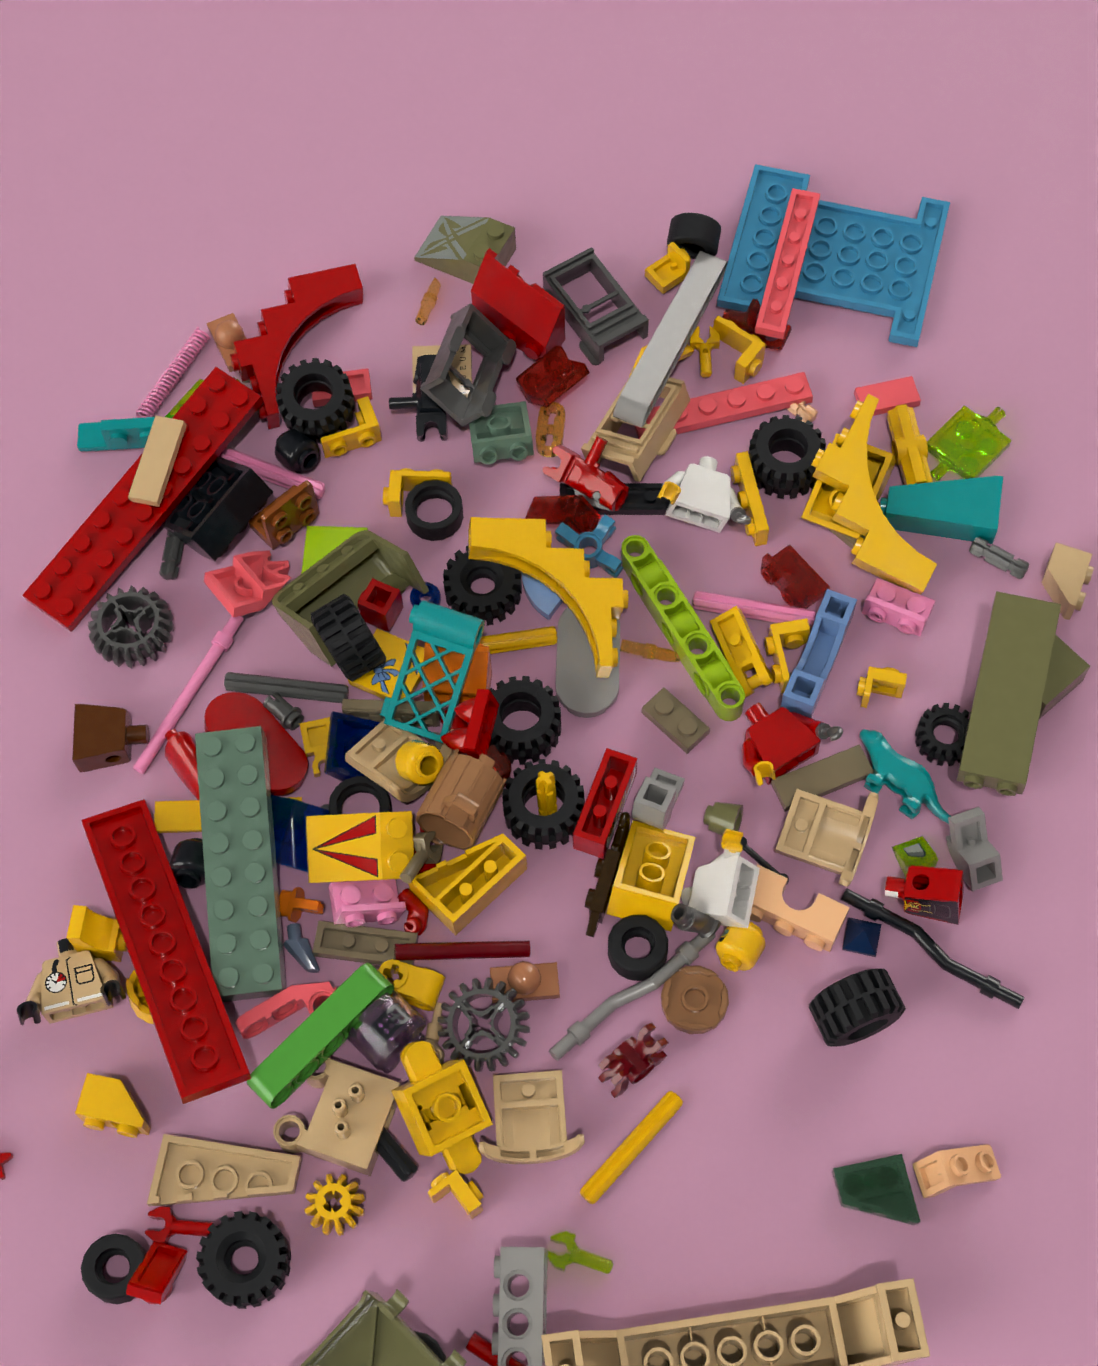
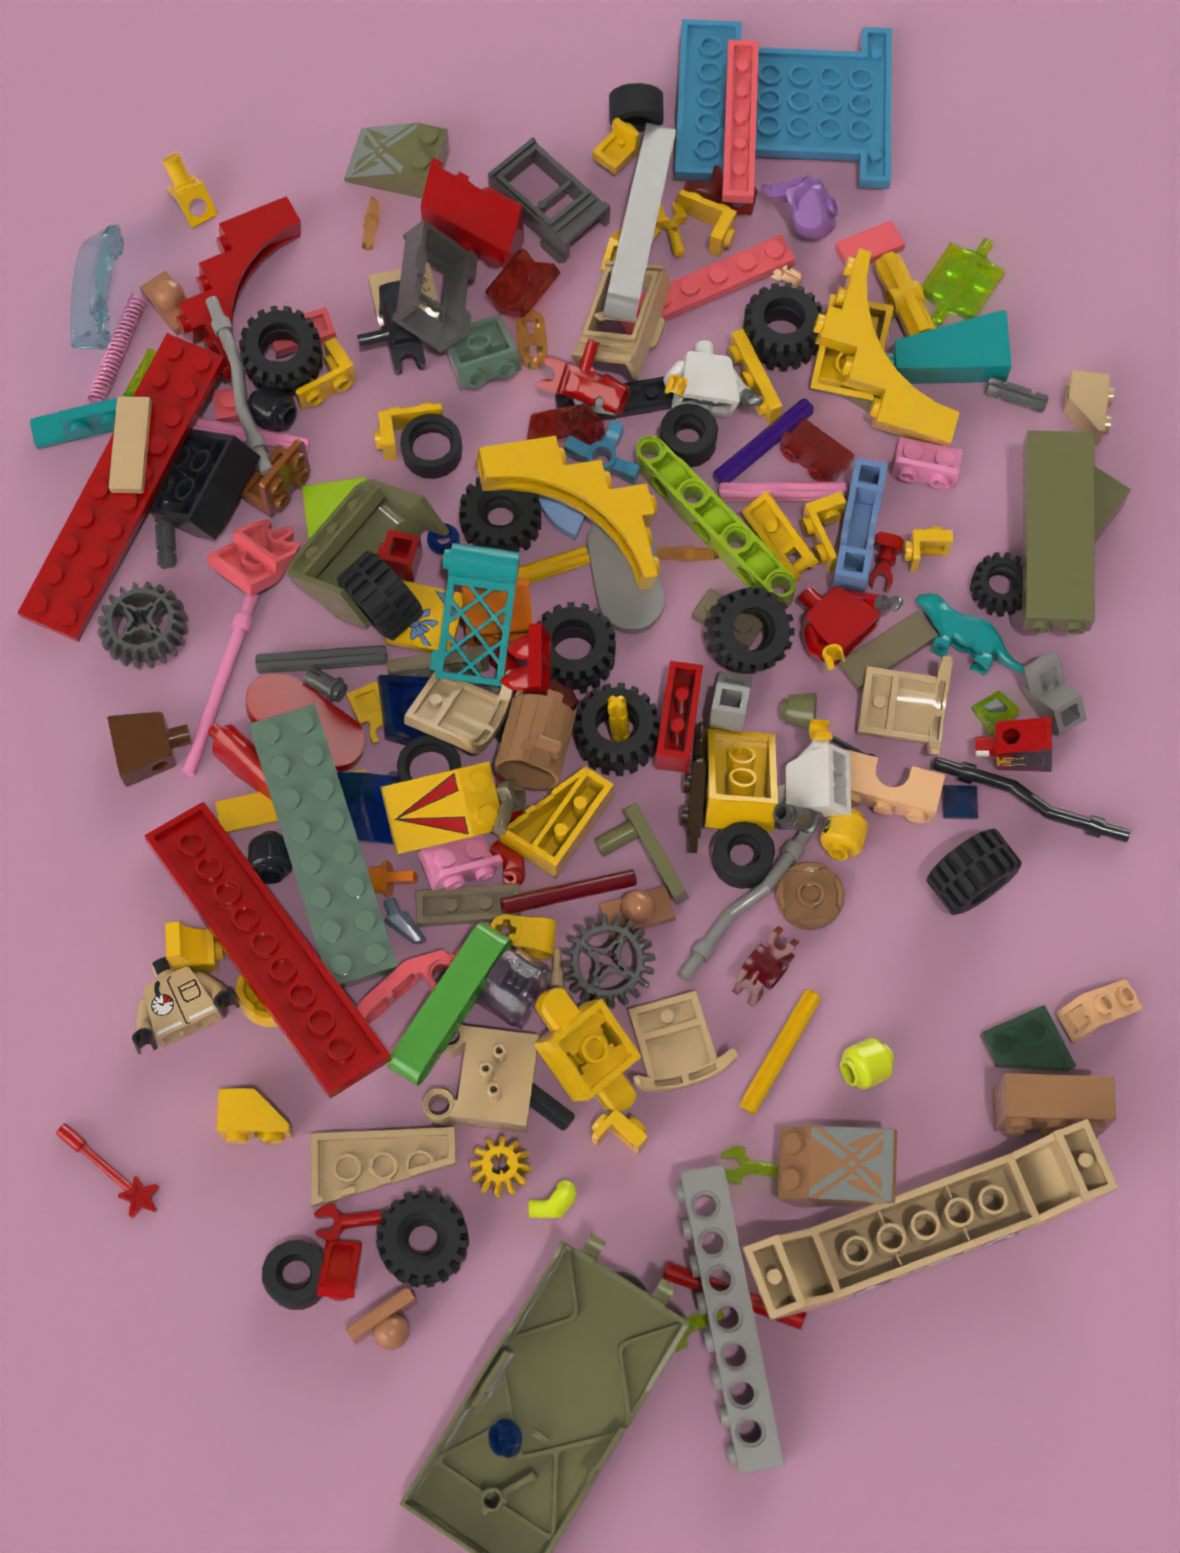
camera: 15 degrees left, 5 degrees up
yellow head [395,740,444,785] -> none
none -> clear light blue windscreen [70,224,124,350]
none -> yellow bracket [162,152,217,227]
none -> light grey bar [205,296,272,475]
none -> coral plate [213,388,248,423]
none -> nougat tile [345,1288,418,1350]
none -> neon yellow arm [529,1180,577,1218]
none -> olive piece [594,803,689,905]
none -> black tyre [660,403,718,468]
none -> black tyre [704,587,795,673]
none -> dark purple axle [713,398,814,485]
none -> medium lavender head [761,174,839,240]
none -> medium nougat slope [777,1126,897,1208]
none -> neon yellow head [840,1038,894,1090]
none -> red piece [869,531,904,592]
none -> medium nougat brick [993,1073,1116,1138]

